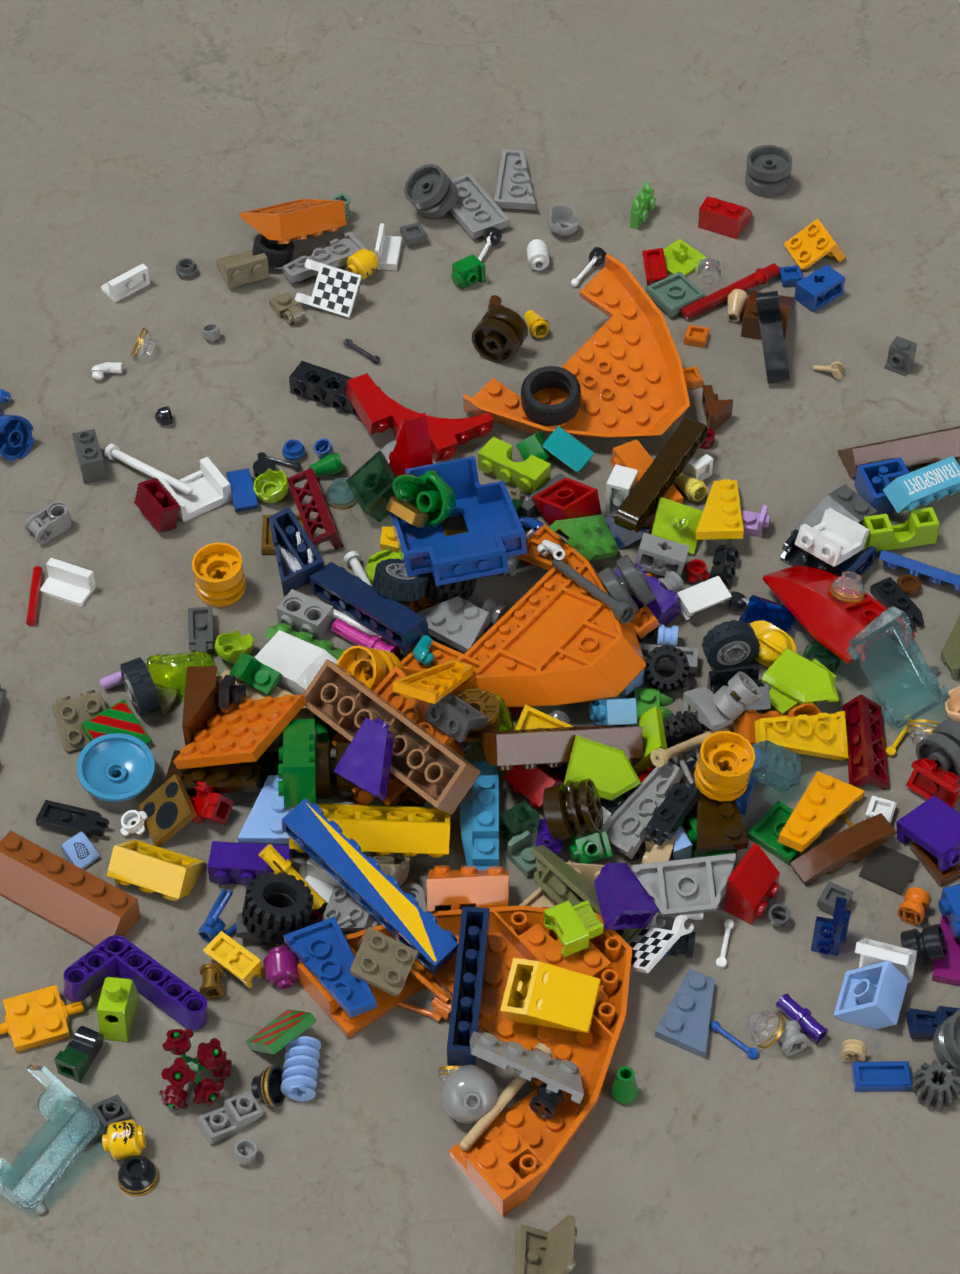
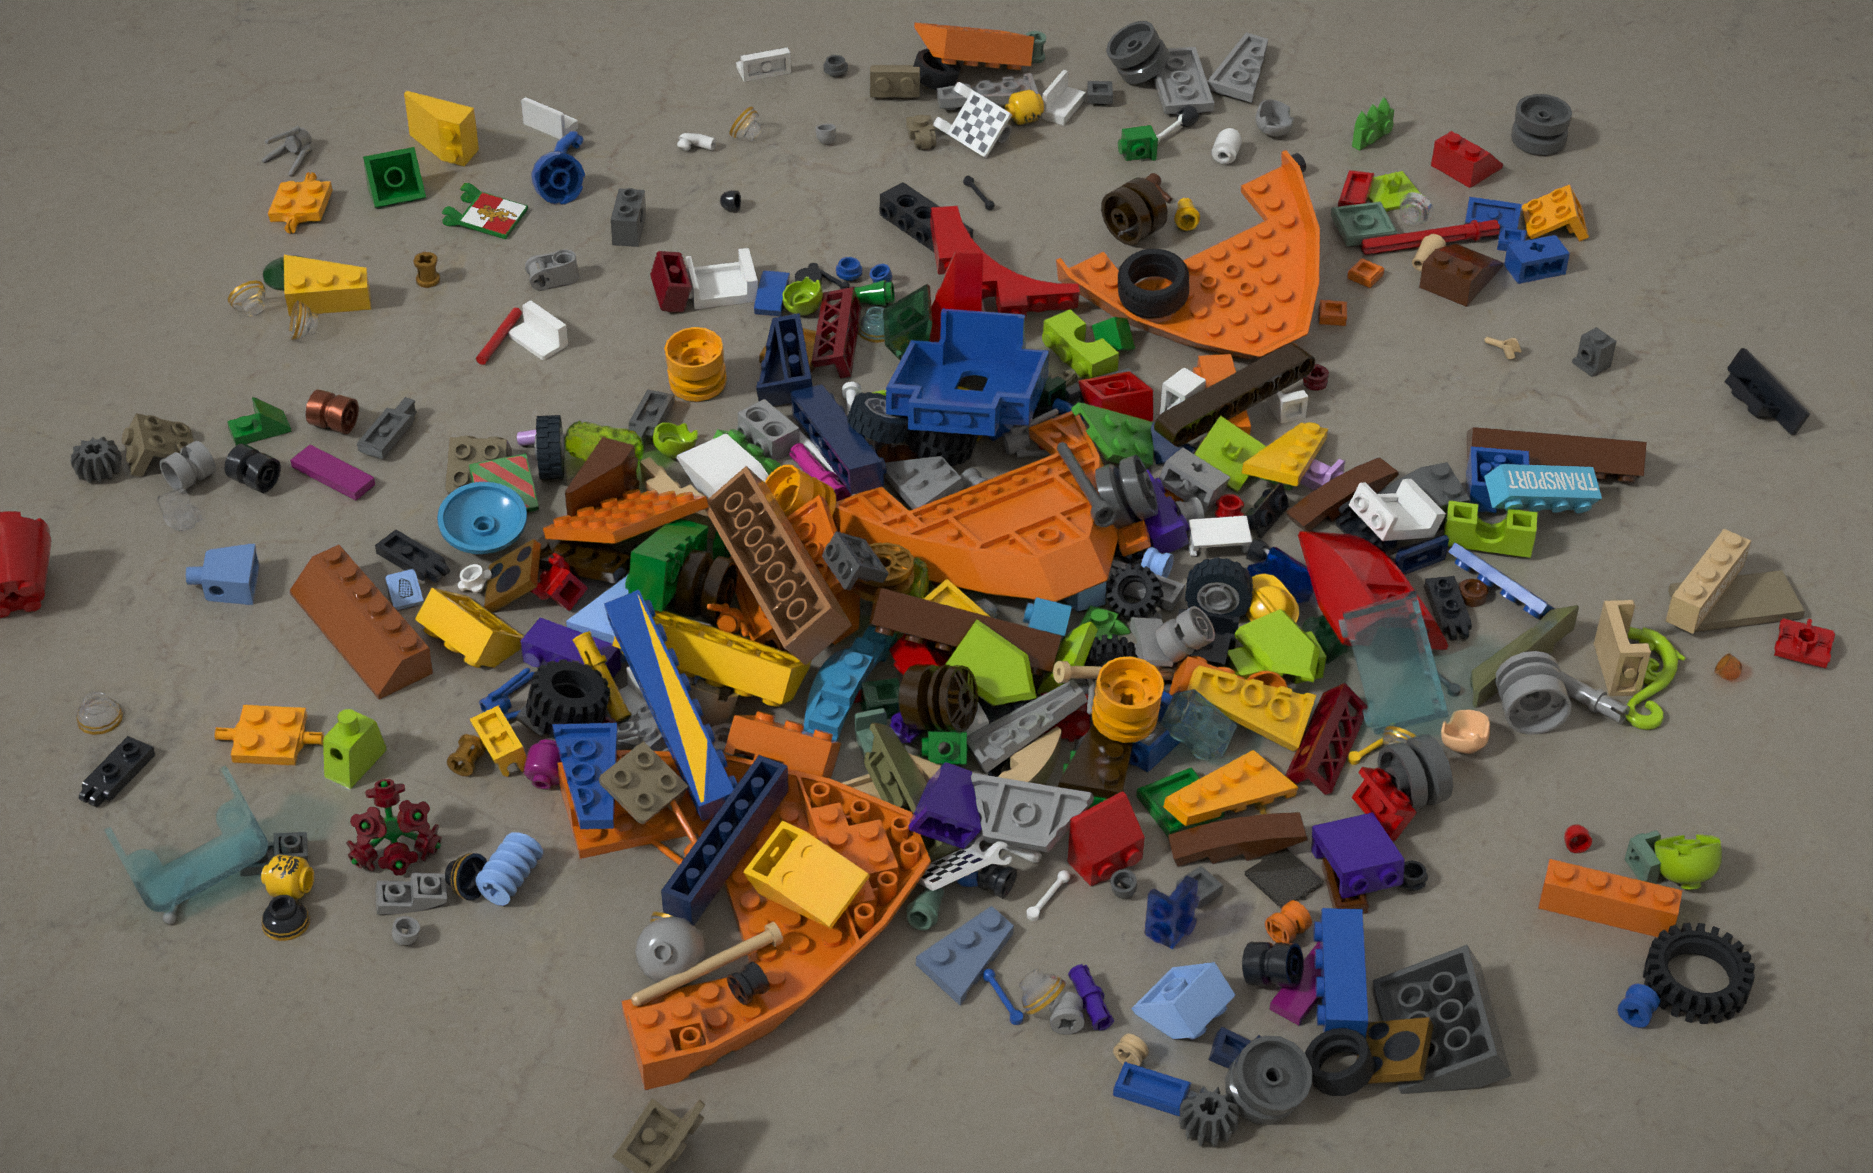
camera: 20 degrees right, 5 degrees down
leg [55,1026,104,1083] -> none
dark purple beam [63,935,207,1030] -> none
white bar [104,443,194,495] -> none
black tile [218,675,246,709] -> none
green slope [229,653,283,696] -> none
green tile [246,1009,316,1055] -> none
dark purple slope [334,717,394,802] -> none
pearl gold beam [386,496,428,528] -> none
green head [392,470,457,527] -> none
light orange wing [392,660,473,704] -> none
teal arm [413,635,434,666] -> none
light grey wing [470,1031,584,1104] -> none
white arm [537,540,565,560] -> none
teal slope [542,426,595,473] -> none
lime piece [543,900,604,957] -> none
green cone [611,1066,639,1104] -> none
black hinge [645,783,700,846] -> none
light blue slope [673,826,692,860] -> none
light yellow cone [675,473,707,502] -> none
reddish brown slope [702,385,733,432] -> none
black beam [755,291,790,384] -> none
clear piece [830,571,865,603] -> none
white panel [855,938,917,983] -> none
white tile [864,795,897,824] -> none
none -> sand green cone [906,887,944,930]
none -> reddish brown slope [1286,457,1399,531]
none -> blue panel [1465,197,1522,229]

